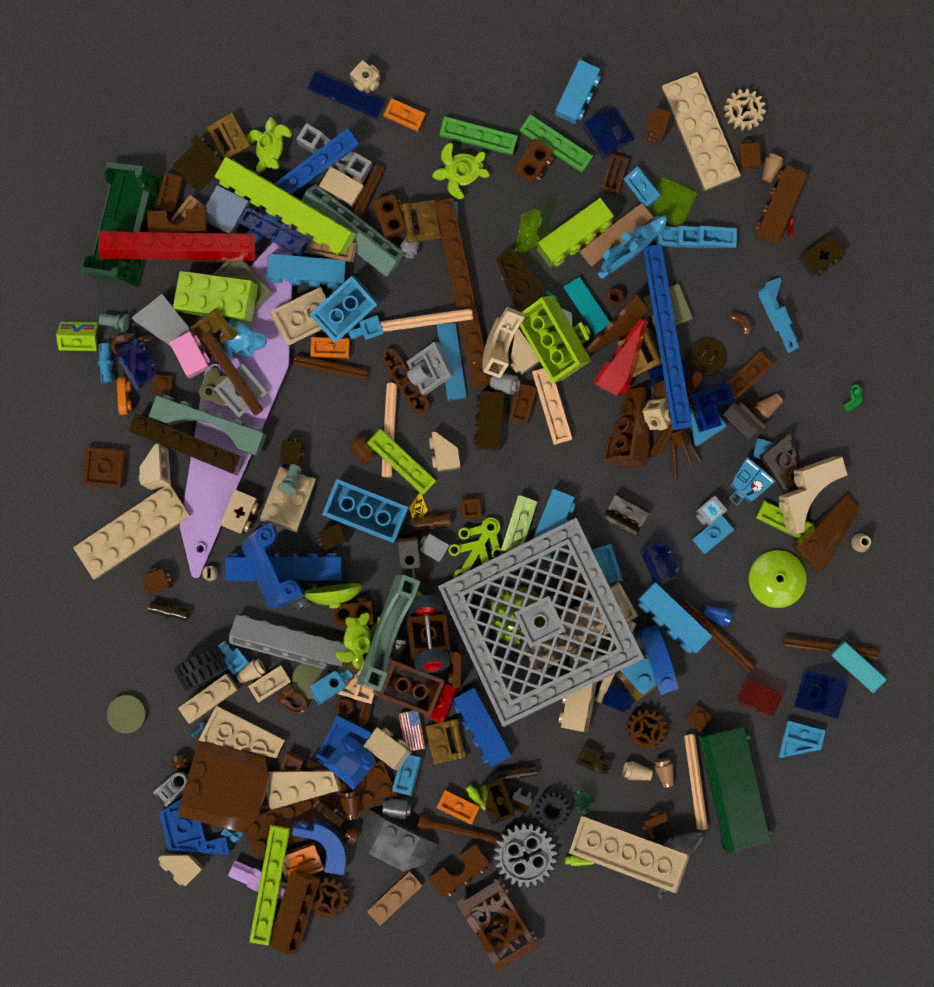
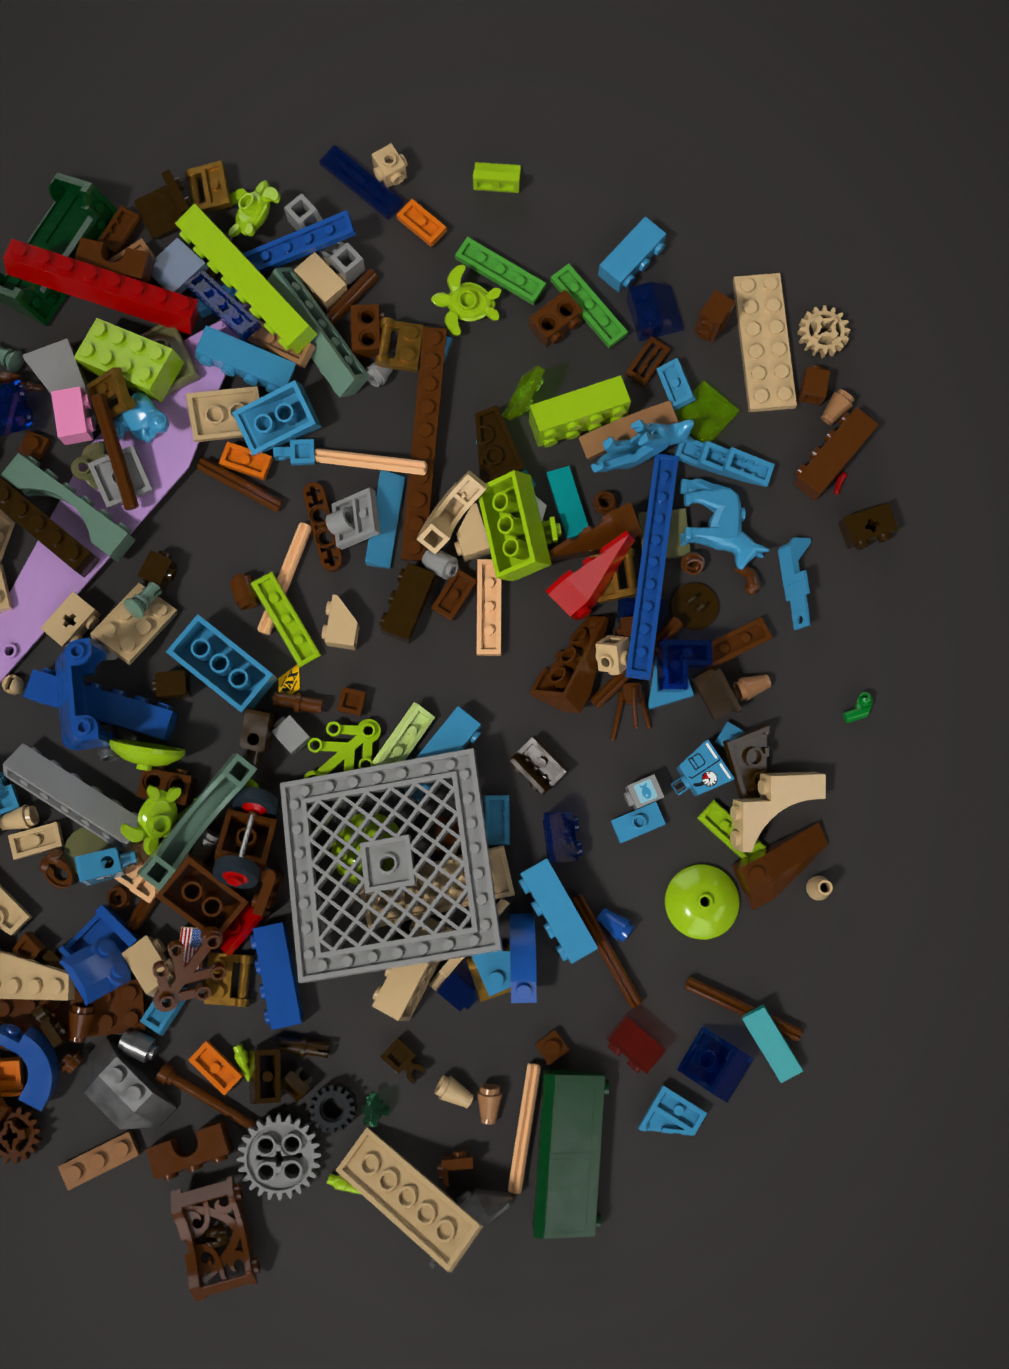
camera: 10 degrees right, 5 degrees down
reddish brown gear [625,709,668,752] -> none
none -> reddish brown plant [152,926,226,1012]
none -> lime panel [473,162,521,193]
none -> dark azure animal [680,479,770,570]
none -> reddish brown plate [680,552,705,575]

